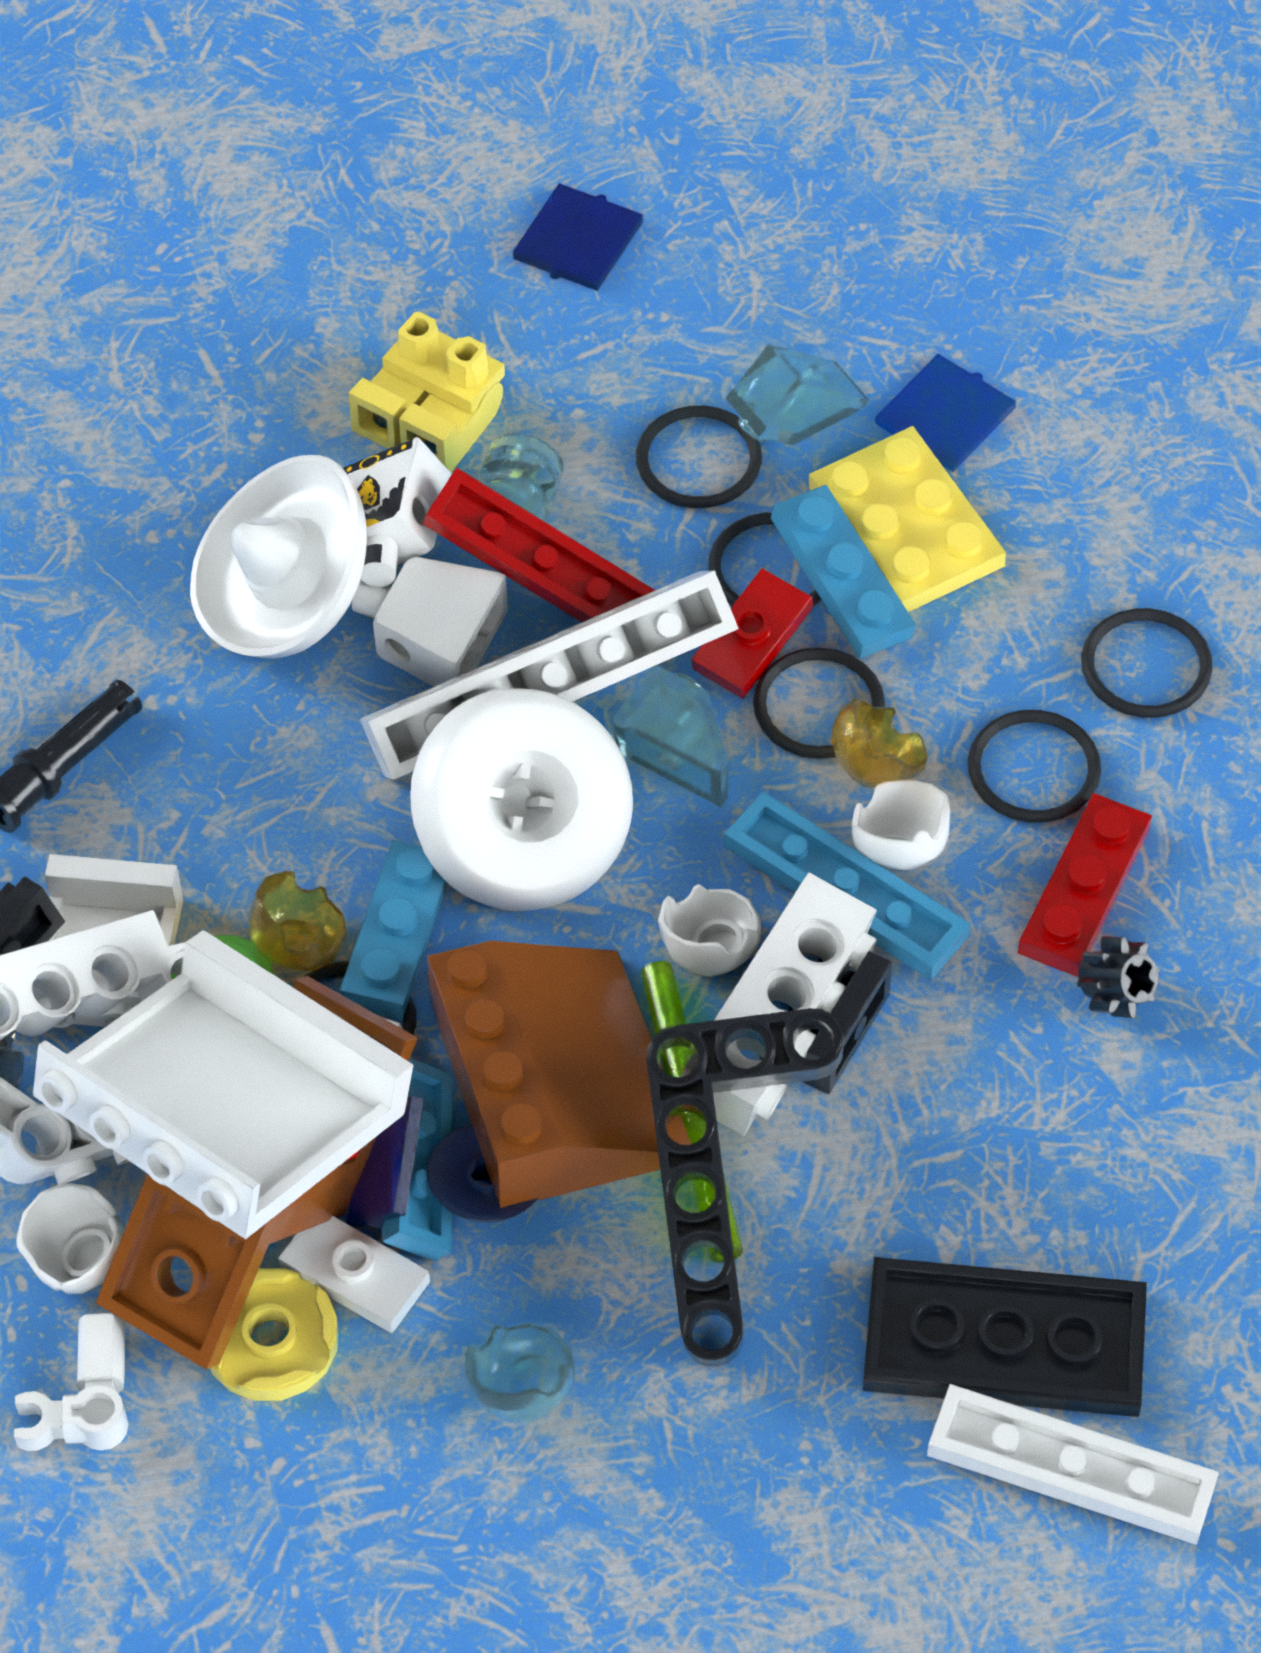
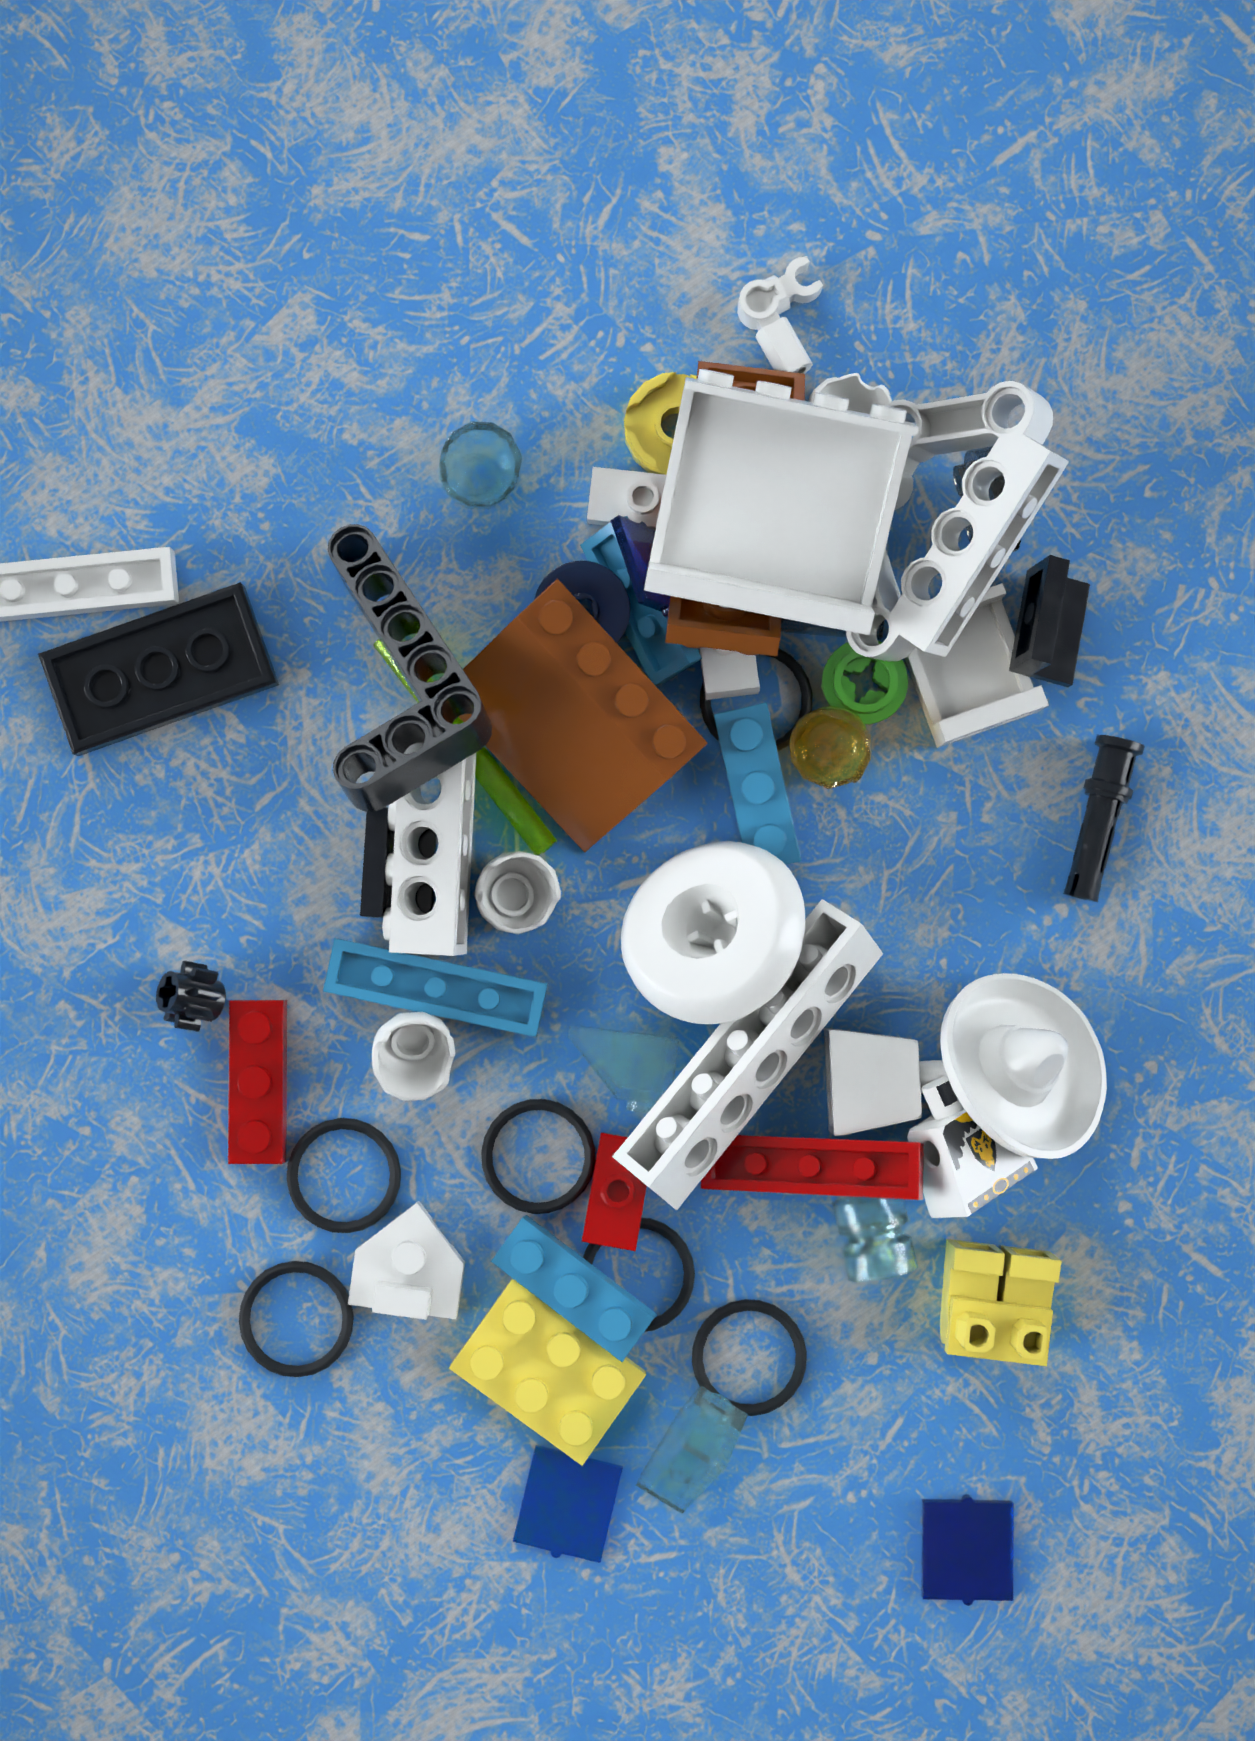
camera: 155 degrees right, 30 degrees up
clear yellow hair [831,698,928,788] -> none
none -> white plate [348,1201,465,1320]

